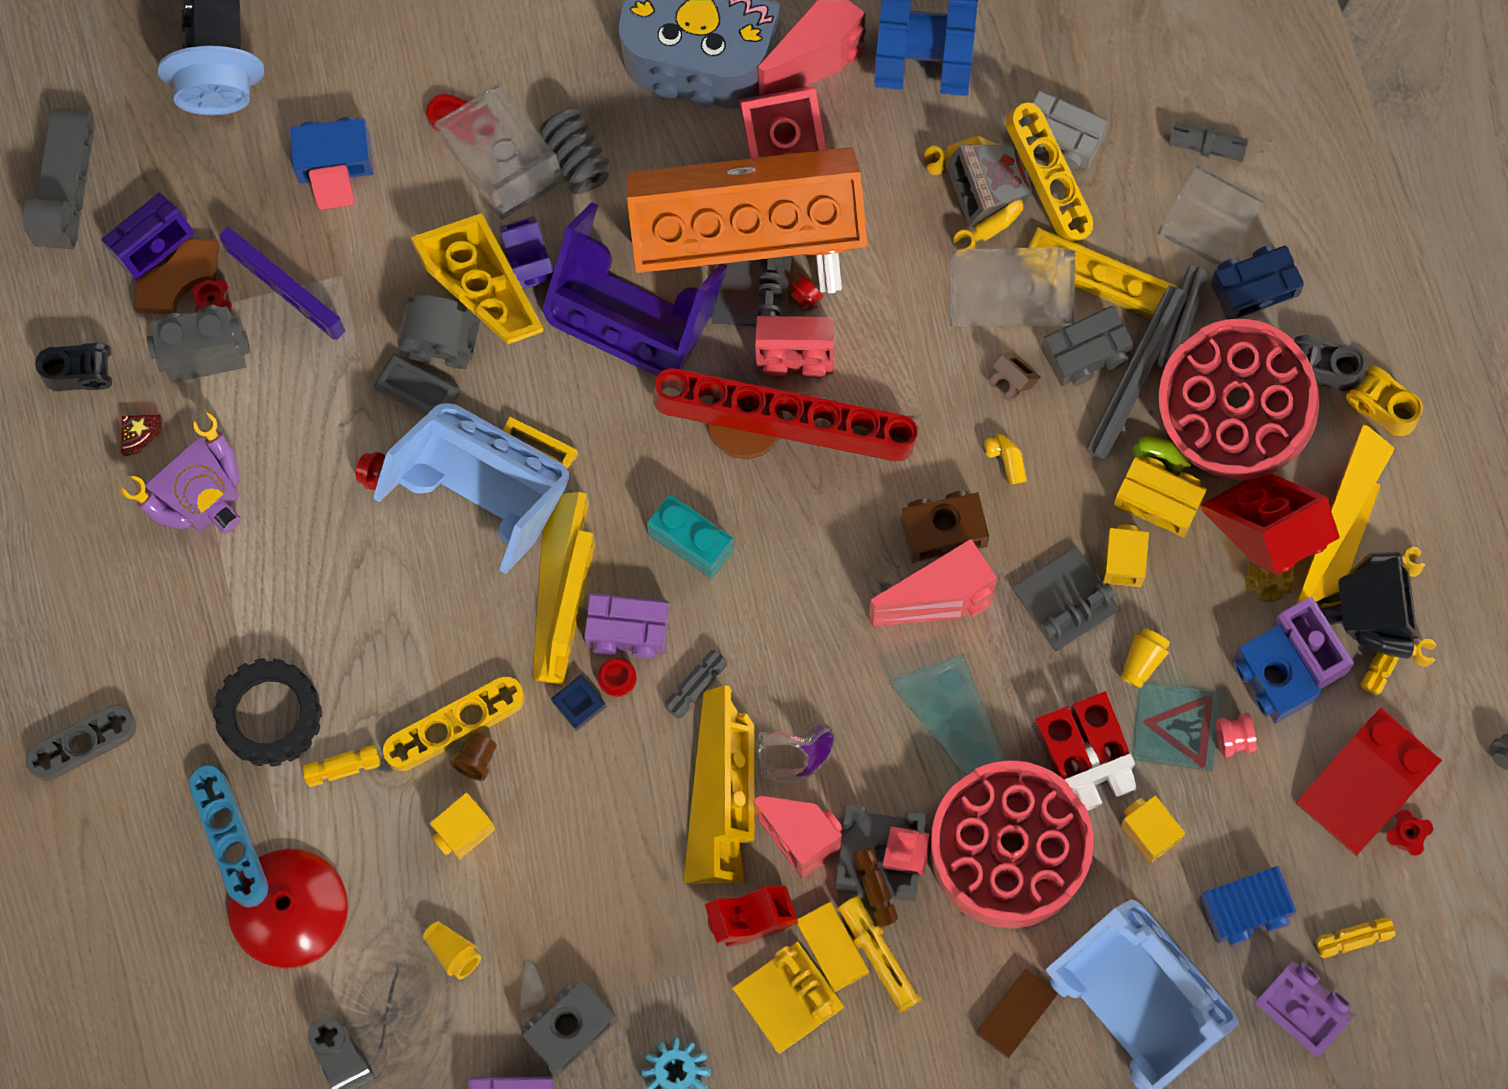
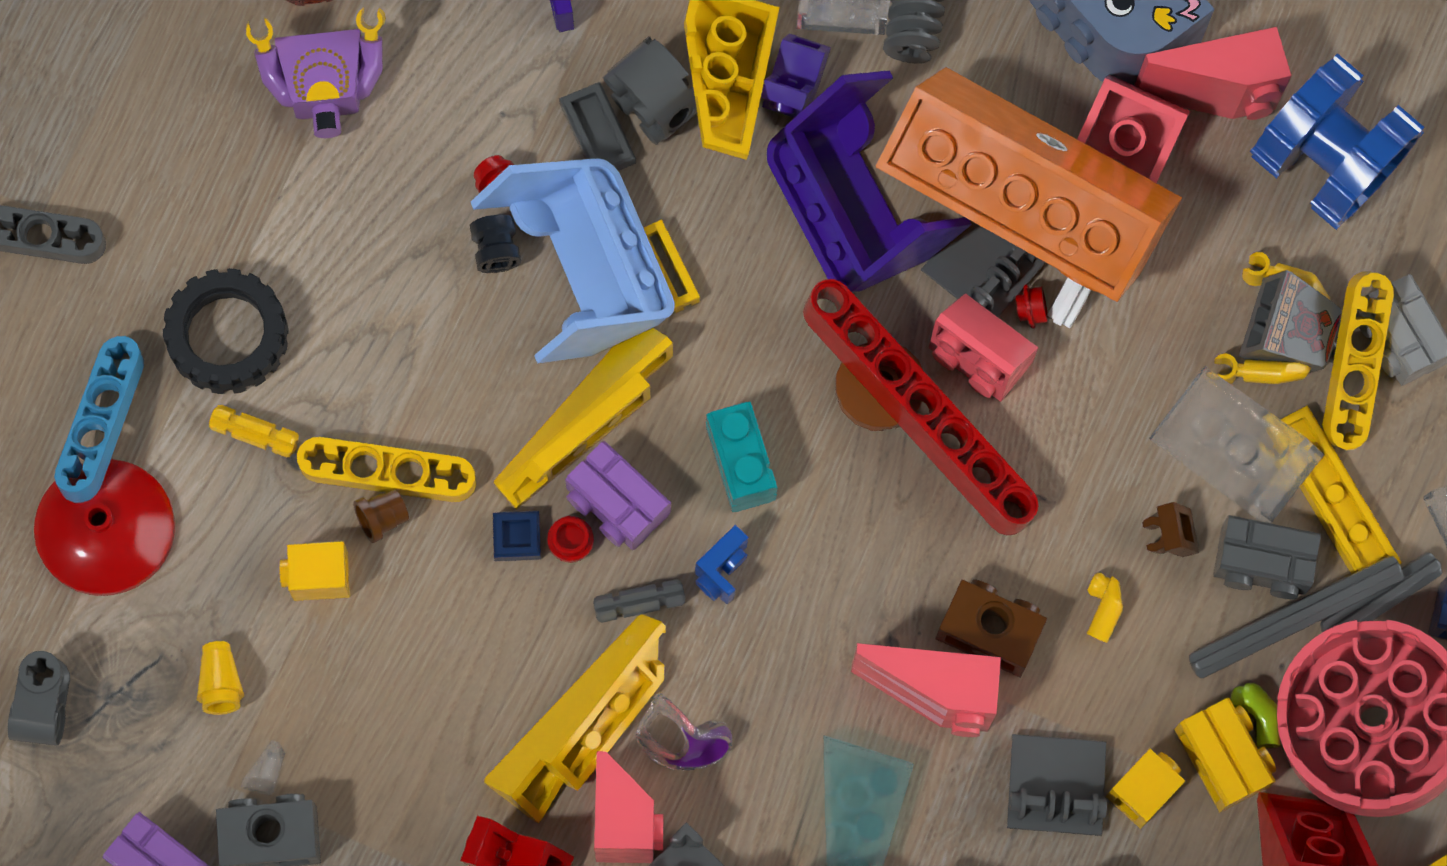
camera: 30 degrees right, 0 degrees up
none -> black wheel [469,214,521,273]
none -> blue bracket [695,525,749,605]

